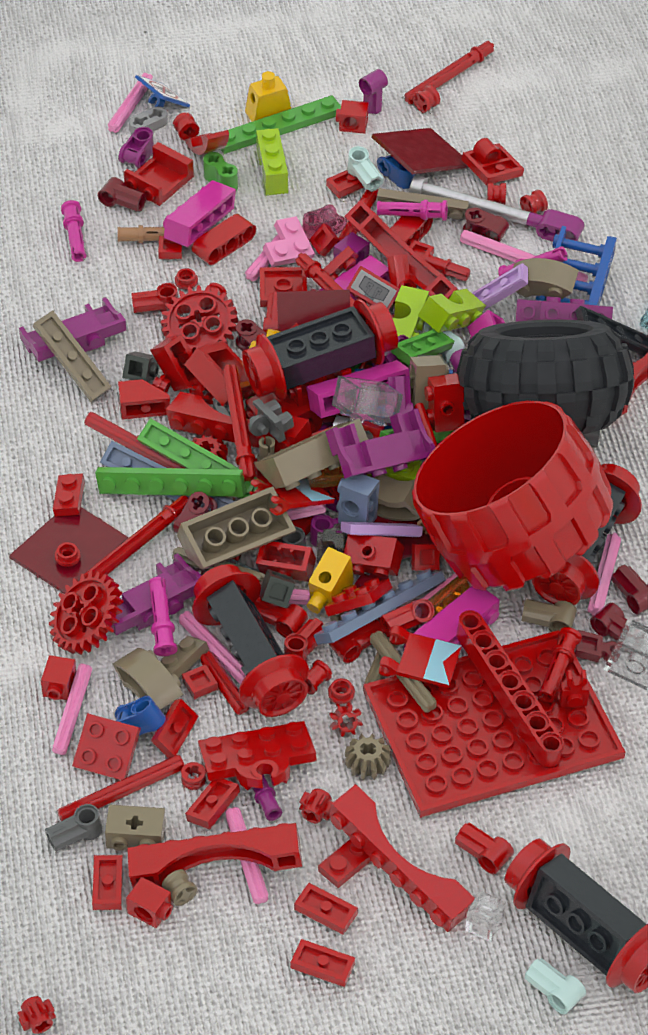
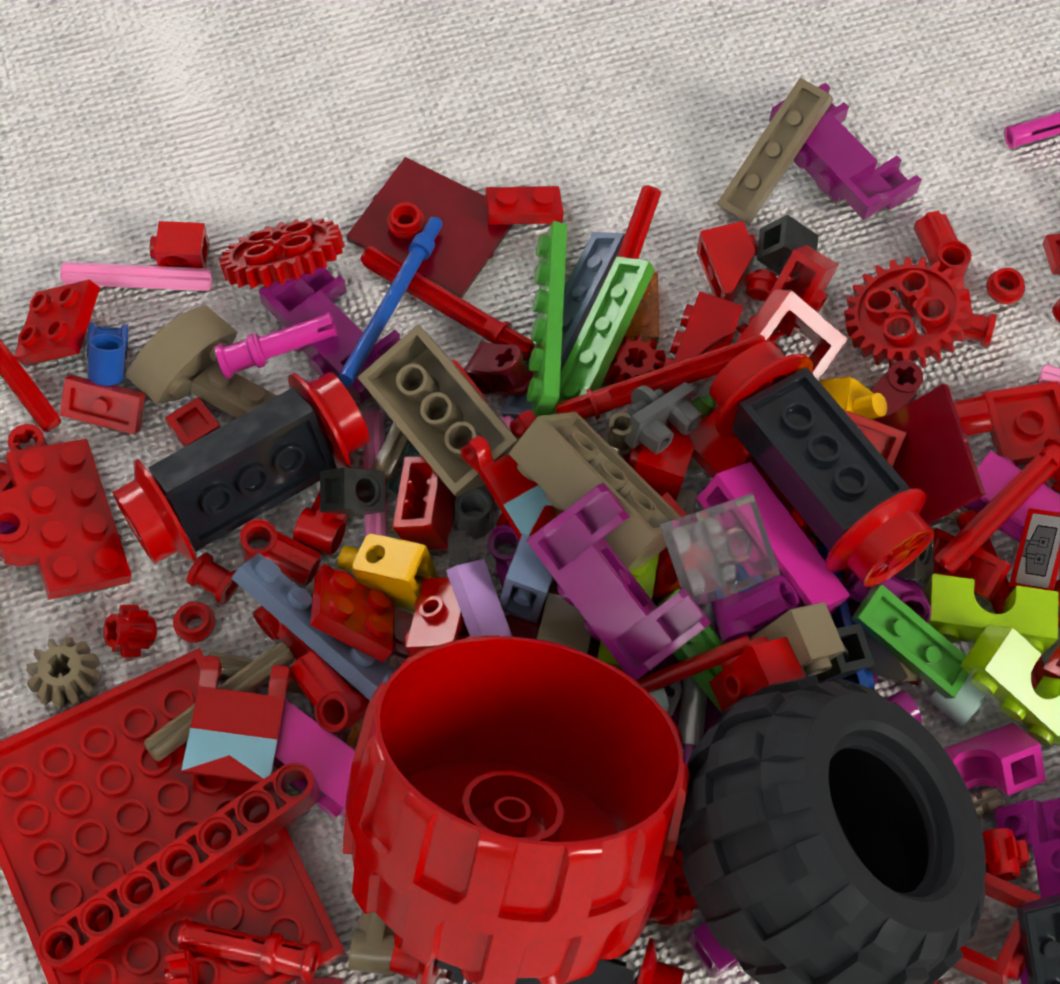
camera: 80 degrees right, 15 degrees up
none -> blue bar [338,217,443,386]

